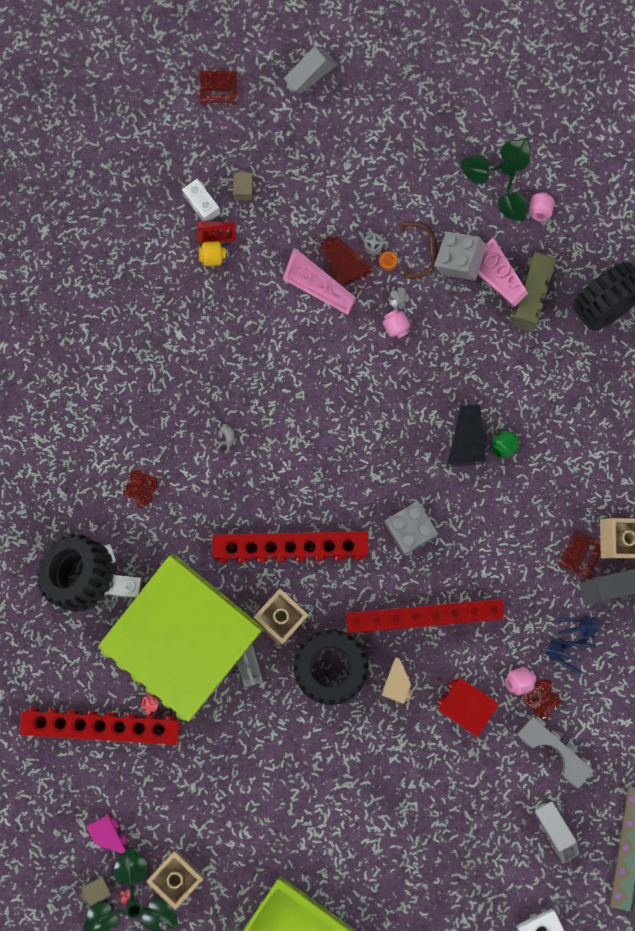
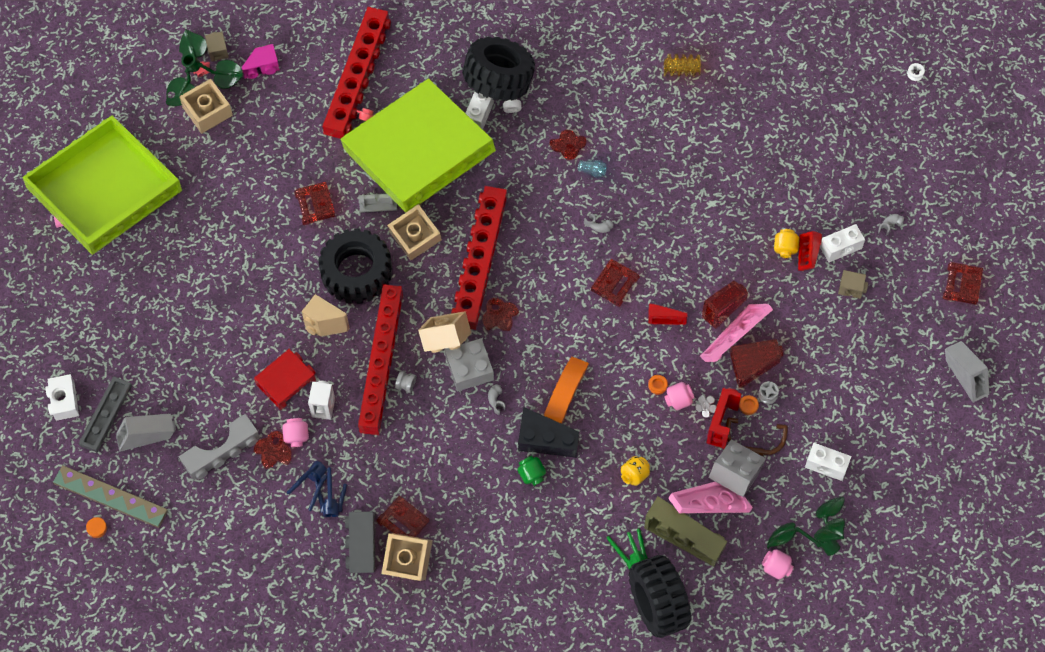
camera: 100 degrees right, 15 degrees down
none -> dark grey plate [78,376,132,453]
none -> clear red plate [294,182,336,225]
none -> white brick [308,381,335,420]
none -> light grey wheel [395,371,416,393]
none -> tan brick [418,311,471,353]
none -> clear red plate [483,298,519,331]
none -> light grey arm [488,384,505,415]
none -> orange slope [544,356,589,424]
none -> clear light blue cone [578,160,607,178]
none -> clear red plate [591,259,640,307]
none -> green plant [606,528,648,569]
none -> yellow head [621,456,650,486]
none -> red slope [648,303,687,325]
none -> orange tile [648,375,668,395]
none -> clear yellow piece [663,53,701,77]
none -> clear red slope [702,281,748,329]
none -> red panel [706,388,742,449]
none -> white brick [805,443,851,481]
none -> light grey arm [878,214,904,236]

